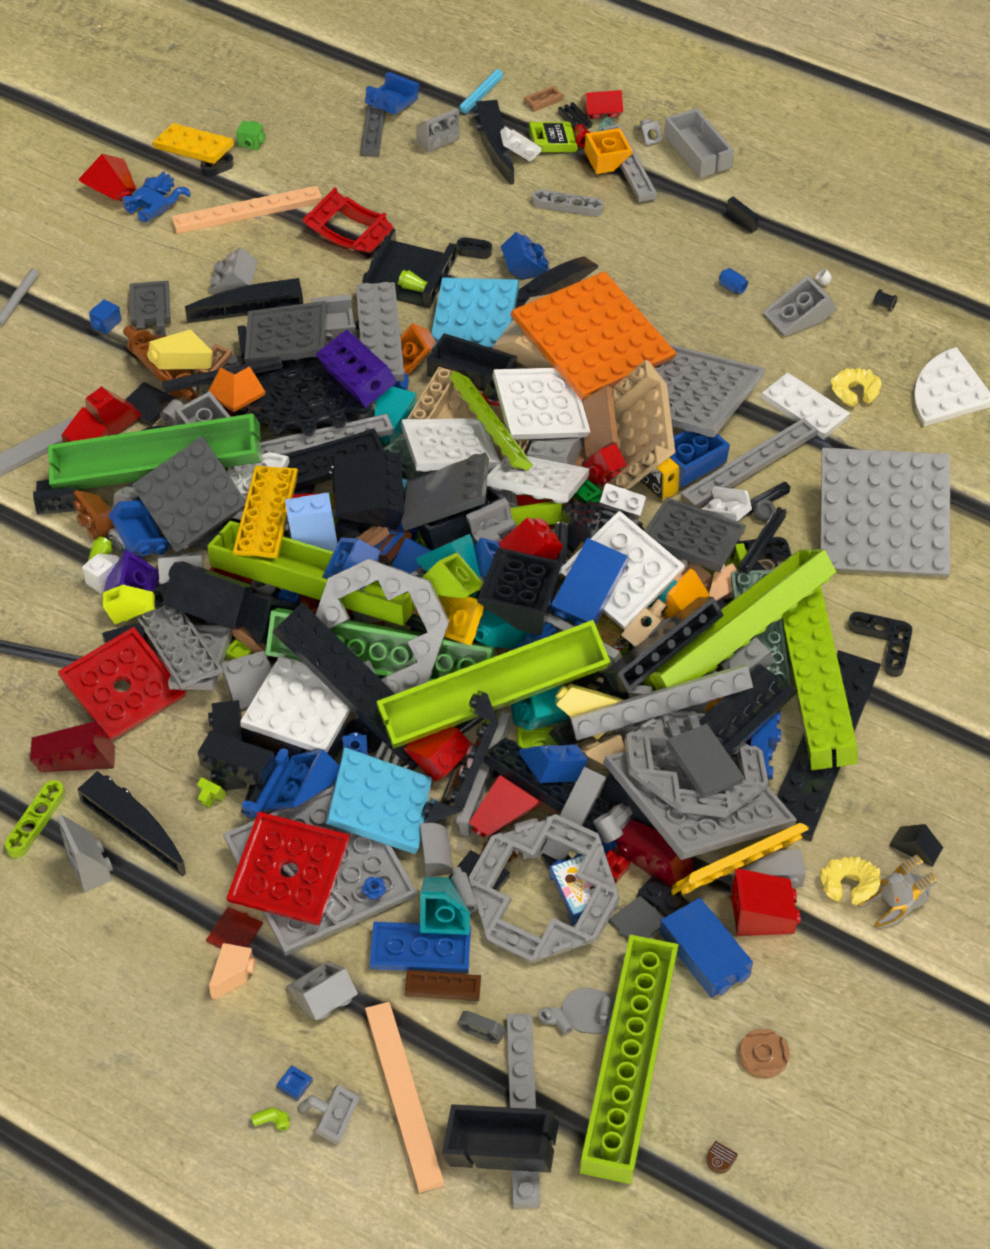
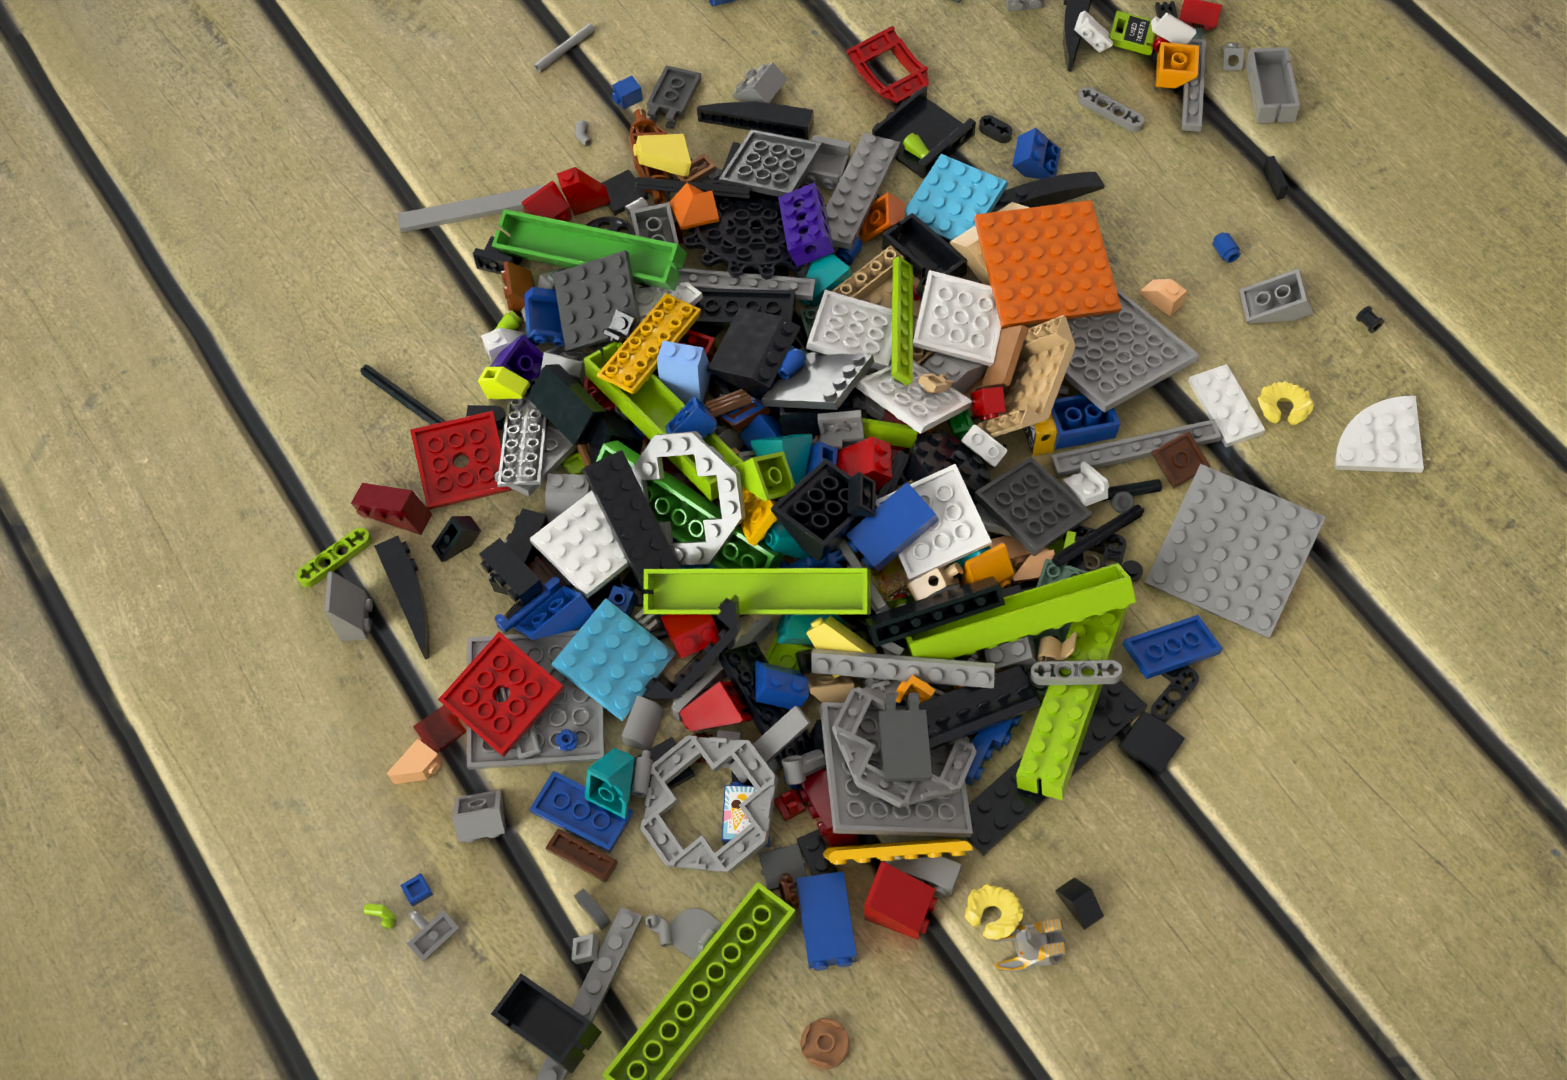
camera: 30 degrees right, 10 degrees up
light nougat plate [172,186,322,234] -> none
lime tile [197,777,227,808] -> none
light nougat tile [365,1002,444,1193] -> none
white hinge [815,269,832,286] -> none
none -> black slope [431,516,481,562]
none -> light grey plate [571,934,599,964]
none -> light grey arm [575,120,592,147]
none -> bracket [602,310,637,343]
none -> blue cone [778,349,806,380]
none -> reddish brown gear [778,873,798,910]
none -> black slope [847,472,876,518]
none -> light orange bracket [896,675,935,703]
none -> tan plate [918,373,954,394]
none -> light grey beam [1031,660,1122,685]
none -> tan panel [1037,631,1077,662]
none -> black slope [1118,711,1185,775]
none -> blue plate [1122,615,1223,679]
none -> light nougat slope [1139,279,1187,317]
none -> white panel [1151,13,1196,45]
none -> reddish brown tile [1151,430,1211,489]

